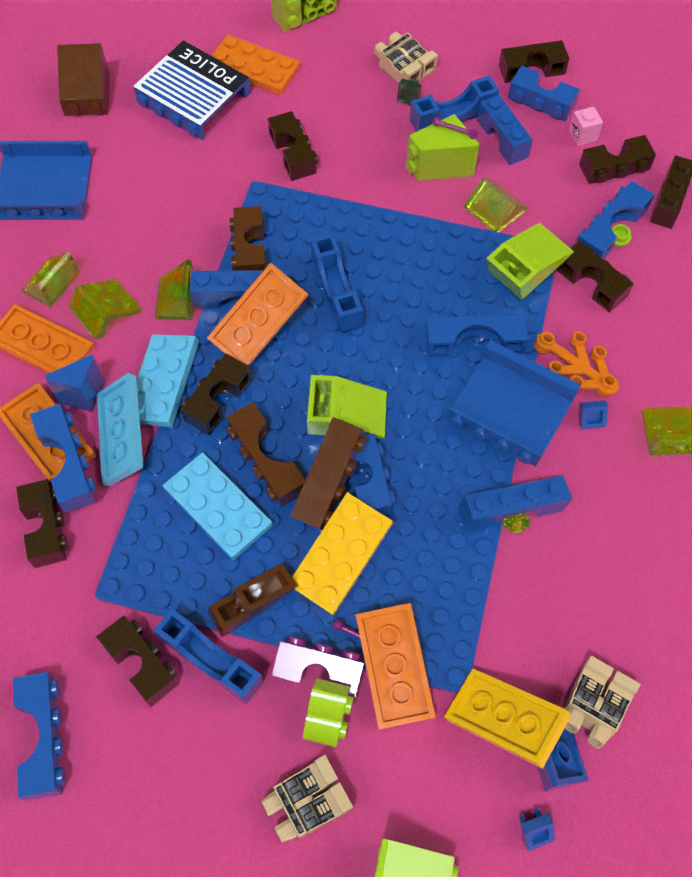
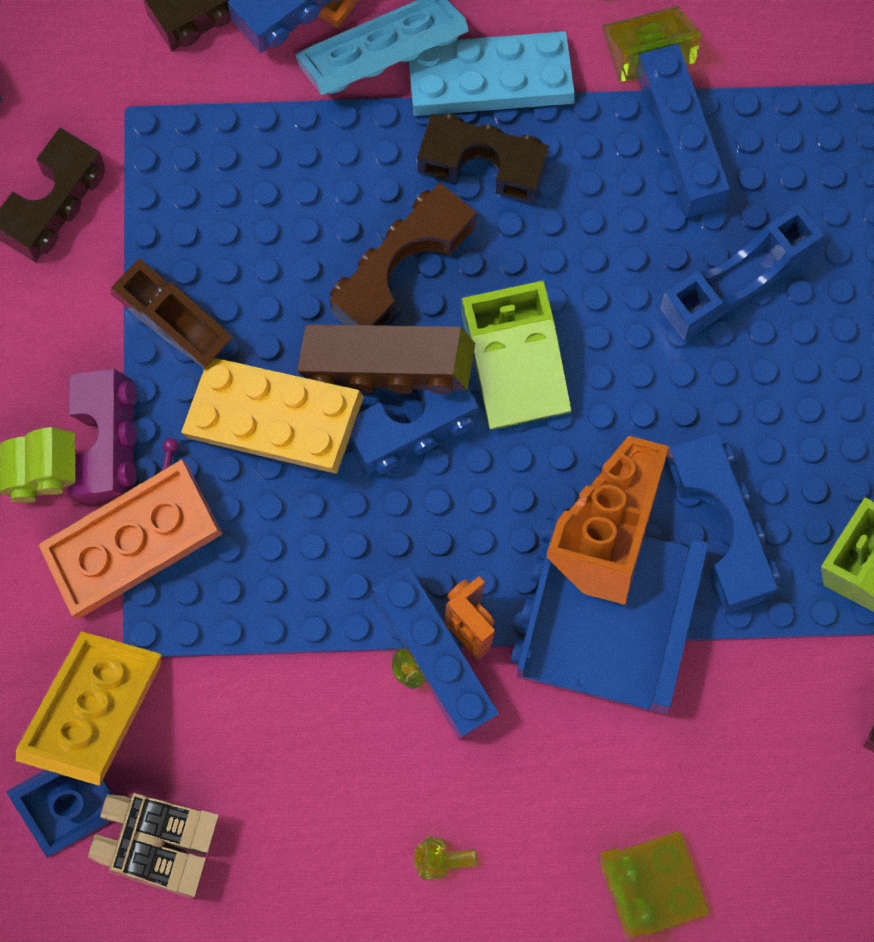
camera: 75 degrees right, 10 degrees up
blue arch [153,608,263,704] -> none
medium azure plate [162,452,273,561] -> none
orange tile [207,263,309,366] -> none
reddish brown arch [229,206,266,271] -> none
orange plant [534,331,619,397] -> none
blue tile [579,400,608,430] -> none
none -> clear neon green plate [414,836,478,880]
none -> orange bracket [444,576,495,661]
none -> orange wedge [547,436,669,605]

